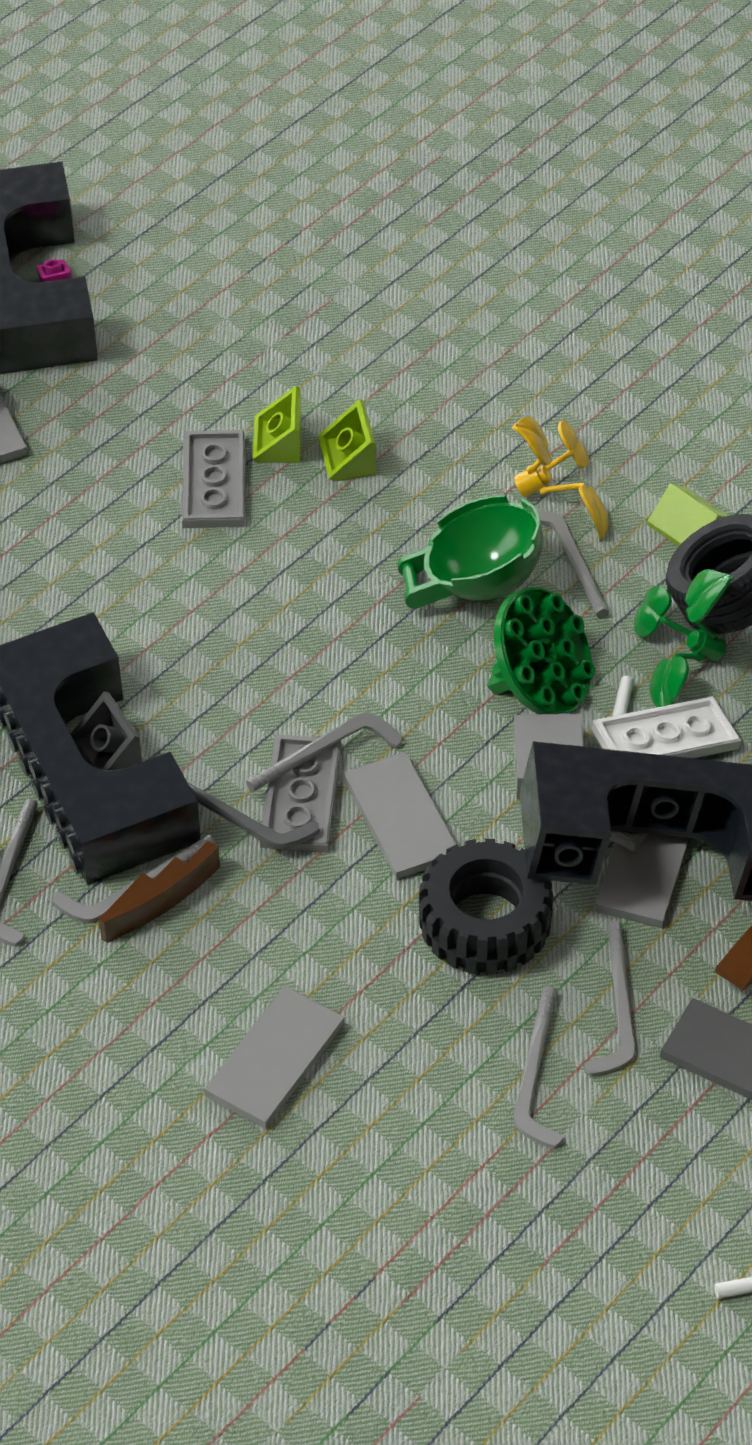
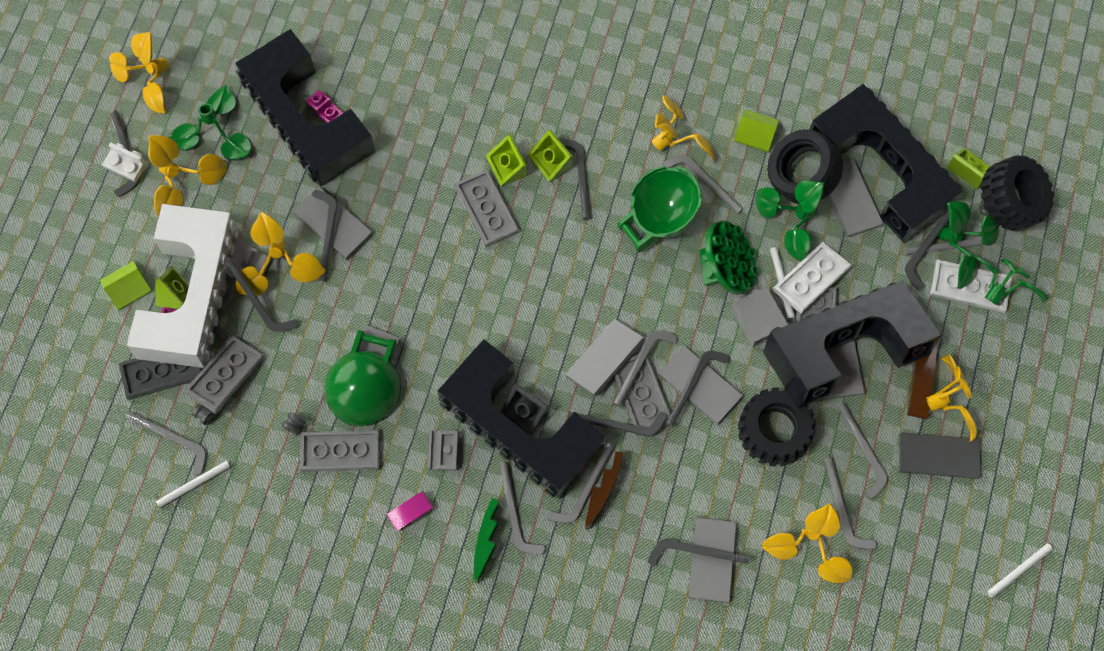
camera: 25 degrees left, 20 degrees up
none -> dark grey piece [558,138,590,220]
none -> light grey tile [565,319,644,397]
none -> dark grey piece [648,539,750,566]
none -> dark grey piece [666,351,729,427]
none -> yellow plant [762,503,853,583]

